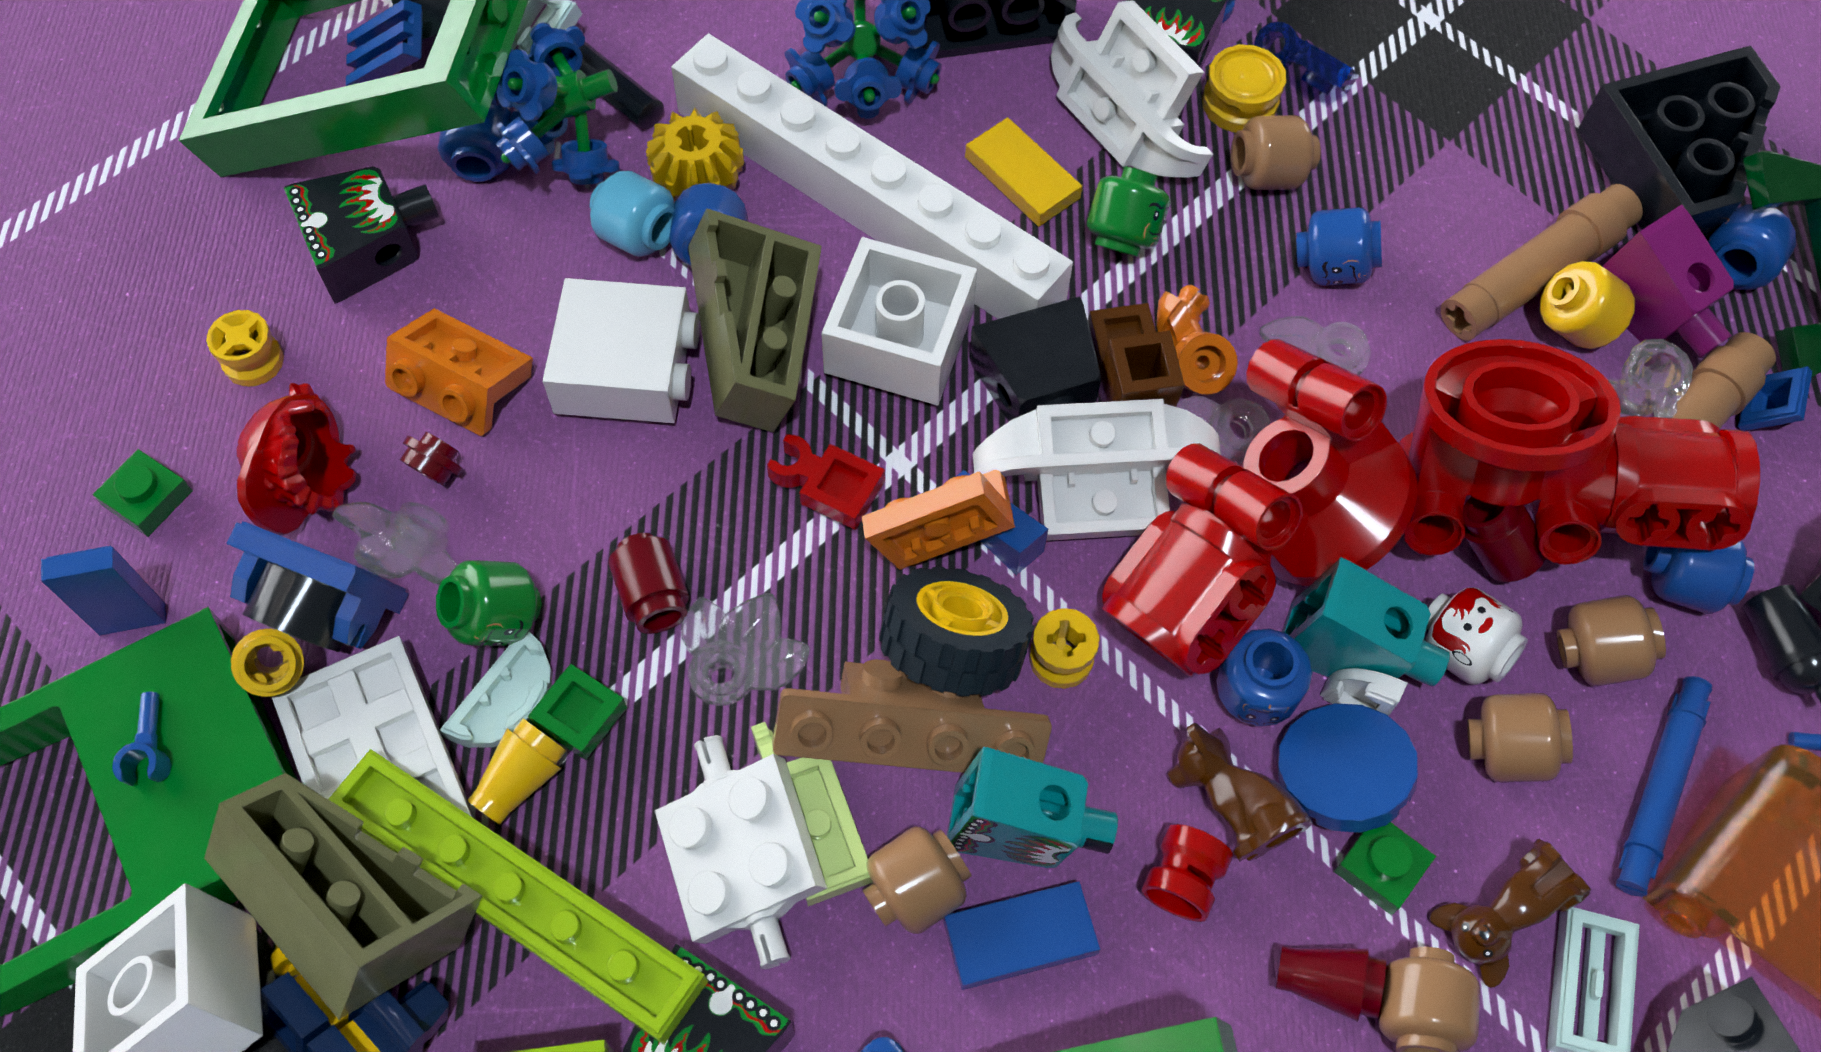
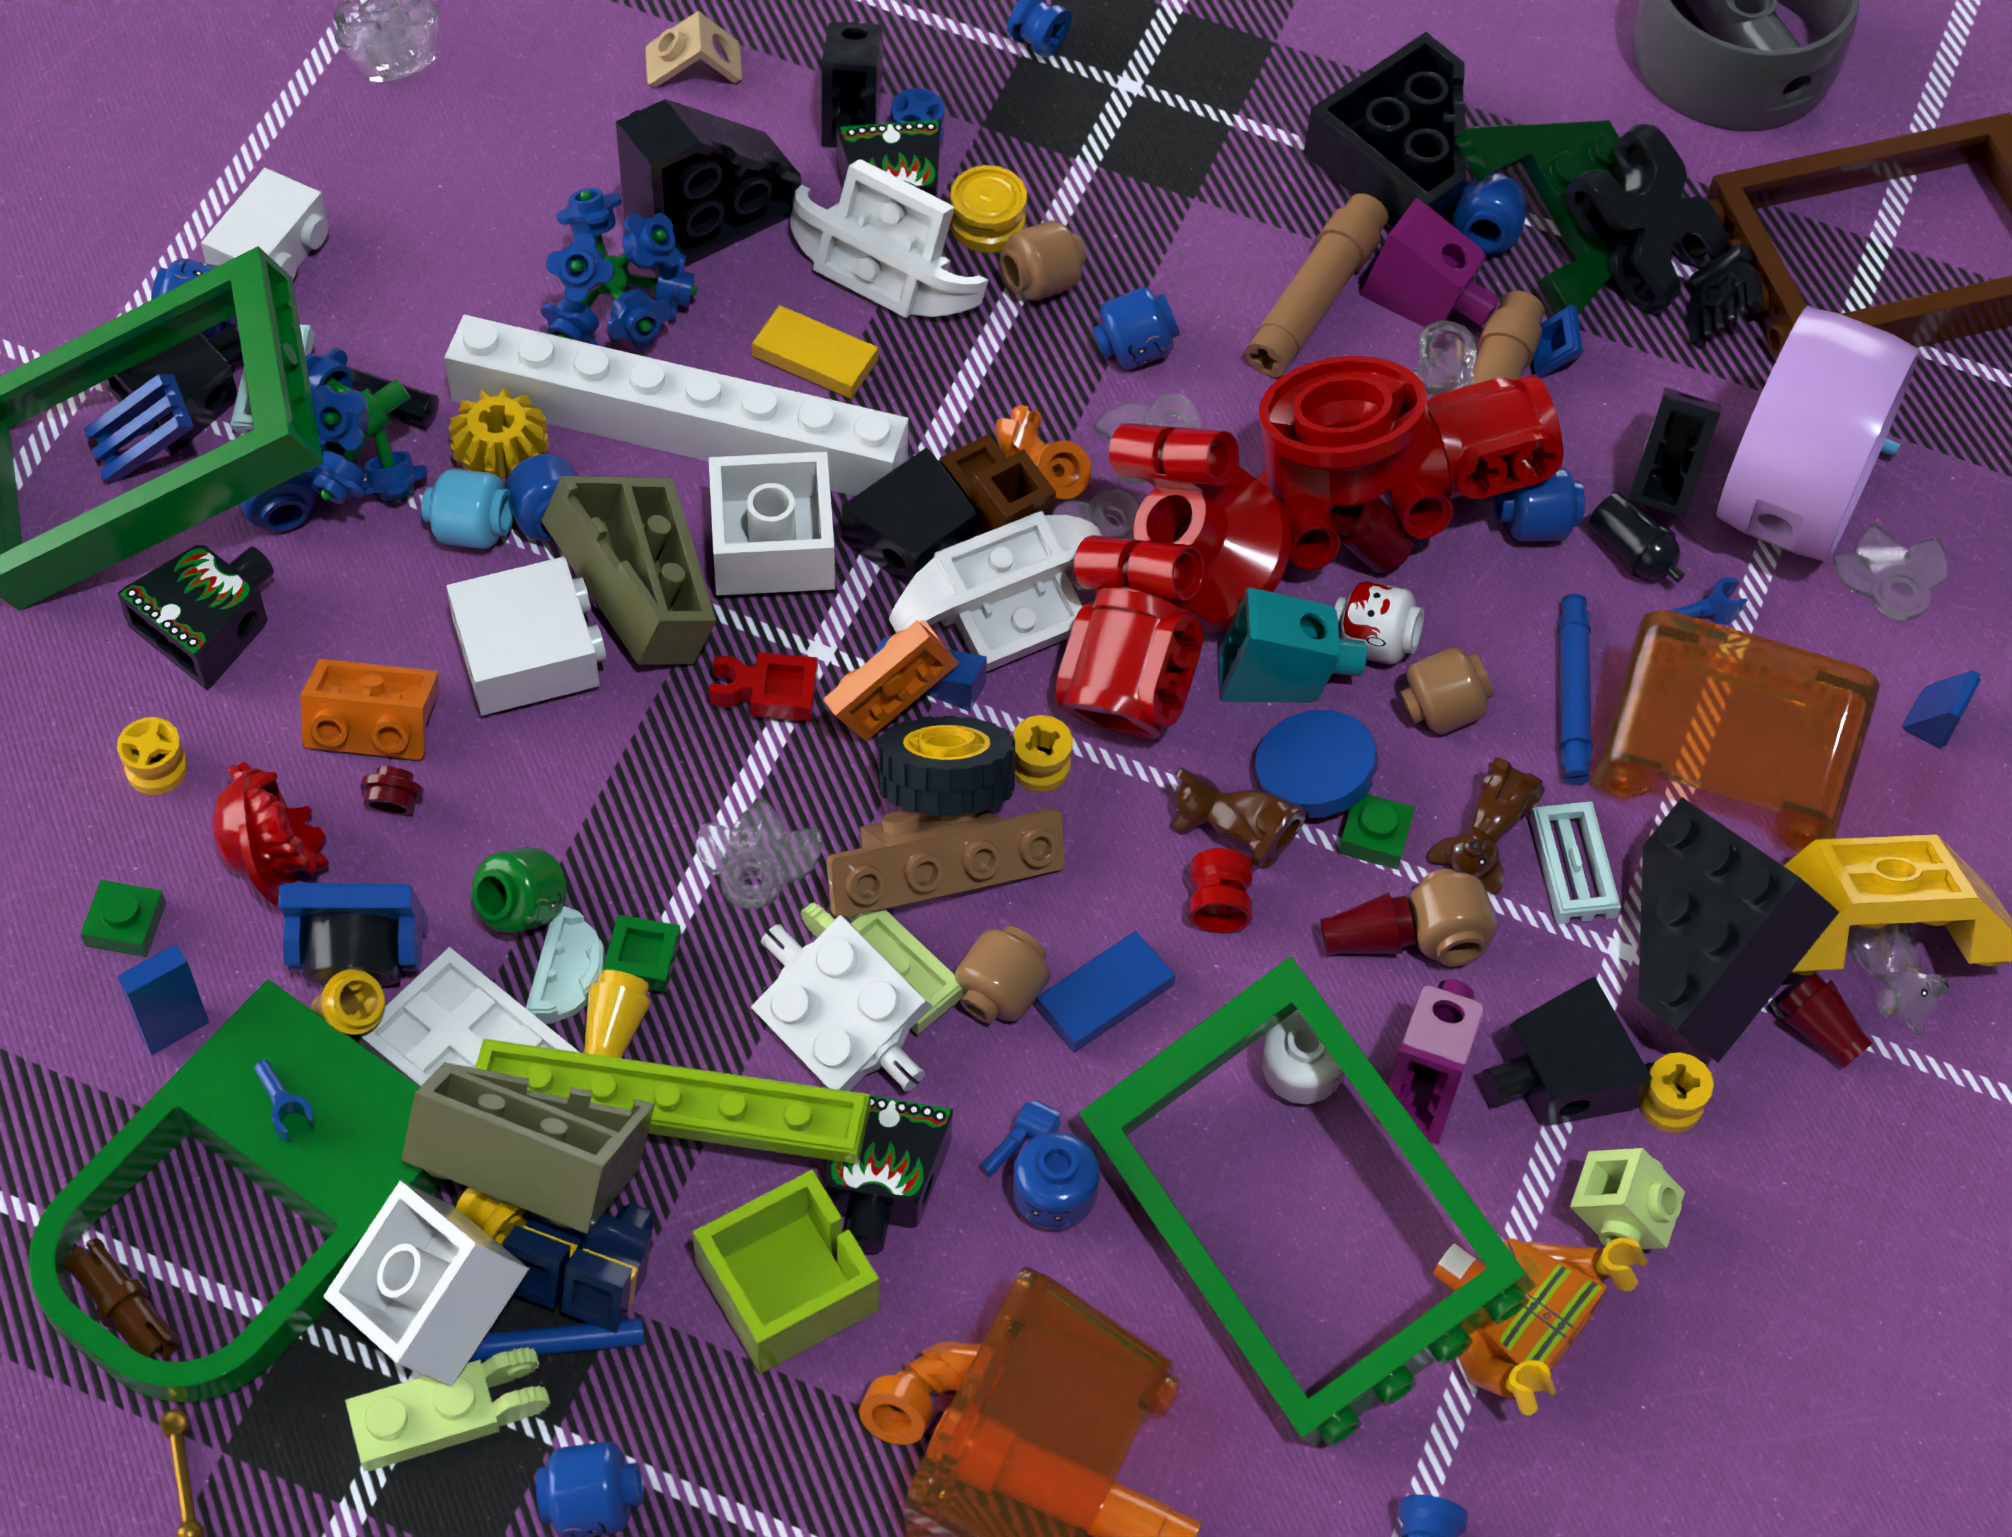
camera: 25 degrees left, 5 degrees down
clear plate [332,502,456,585] -> none
dark red brick [608,533,689,634] -> none
teal torso [947,746,1118,868] -> none
green head [1086,166,1171,257] -> none
blue head [1216,628,1312,727] -> none
clear blue plate [1254,22,1359,96] -> none
white tile [1320,668,1407,716] -> none
yellow head [1540,261,1635,349] -> none
medium nougat head [1556,595,1666,686] -> none

